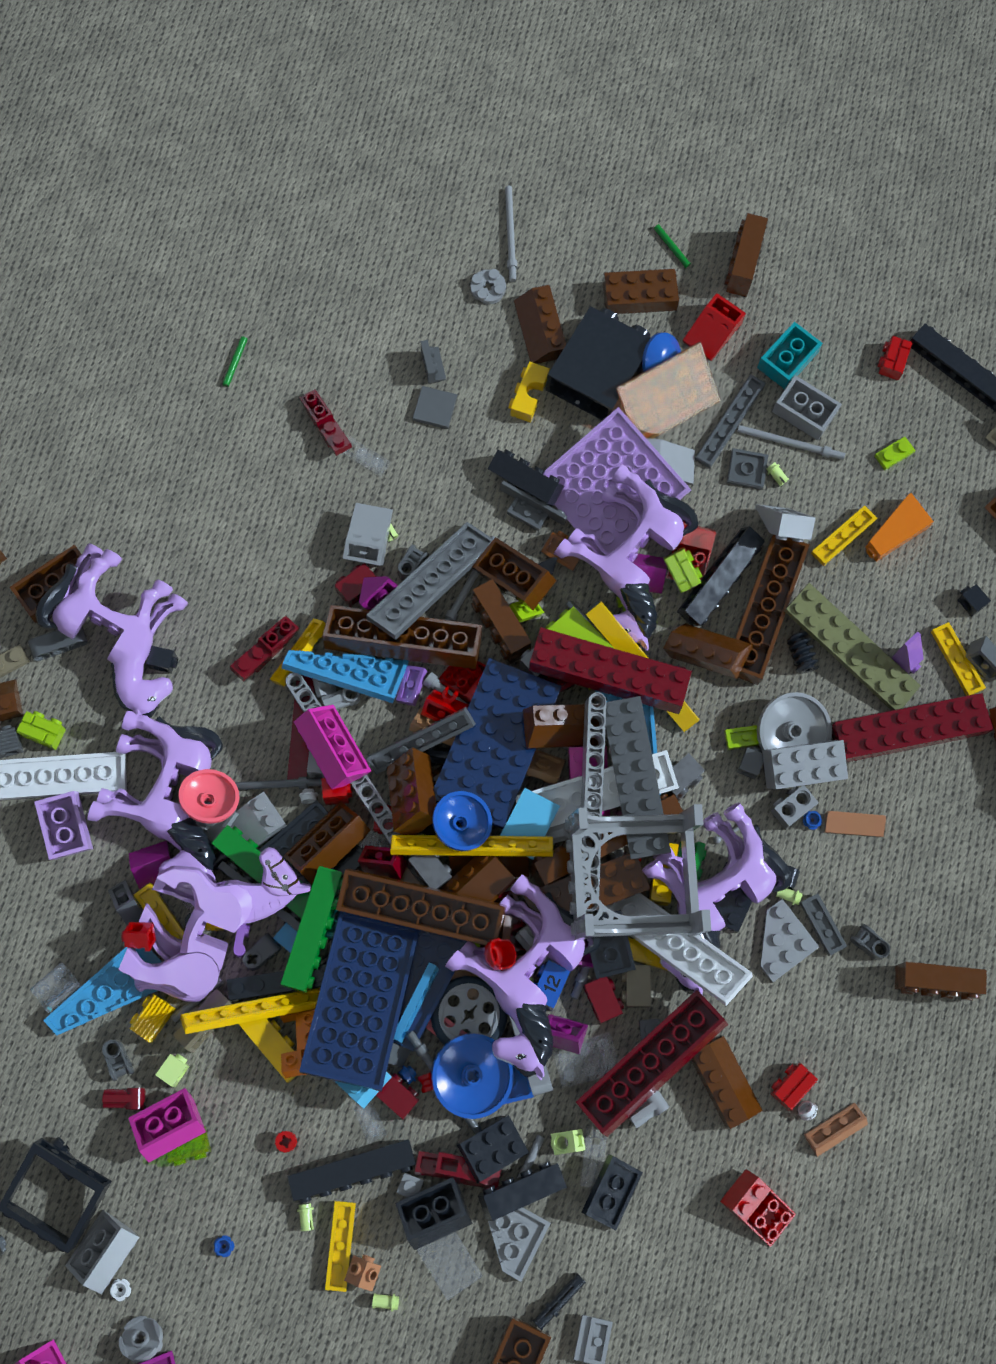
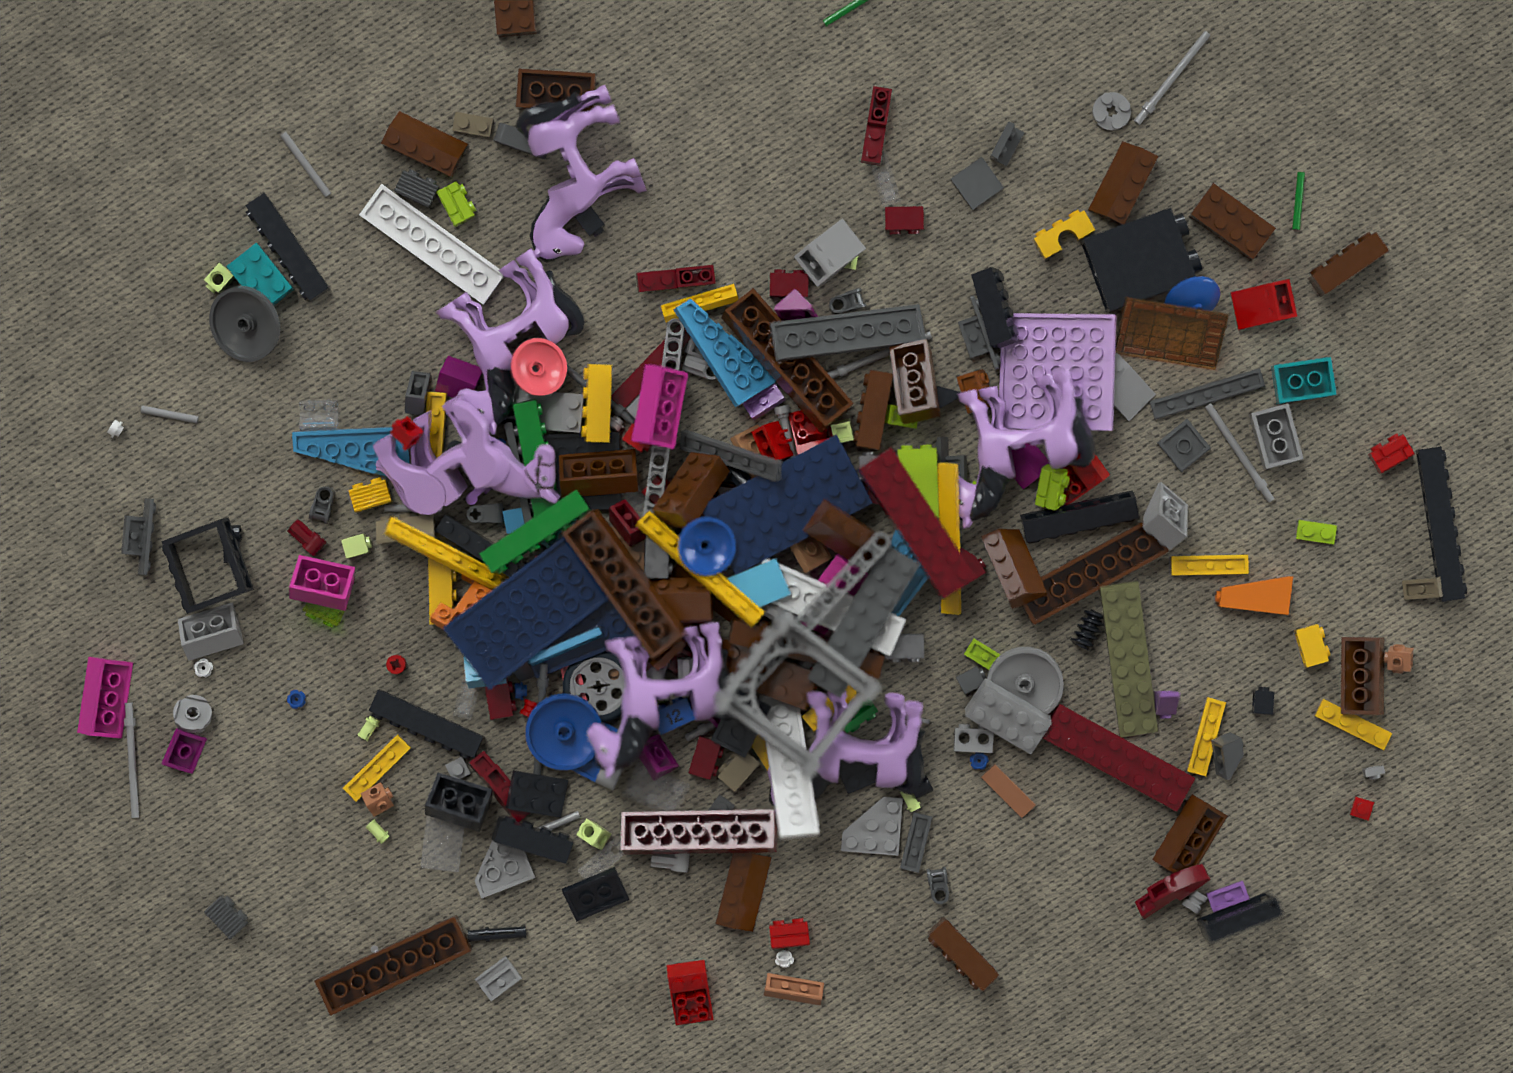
camera: 45 degrees right, 15 degrees up
lavender brick [35,791,93,860] -> none
red hair [484,938,516,970] -> none
yellowish green pin [767,462,789,486] -> none
none -> yellow brick [581,364,612,442]
none -> yellowish green brick [831,418,854,443]
none -> dark red brick [885,206,924,235]
none -> yellow brick [1294,624,1330,667]

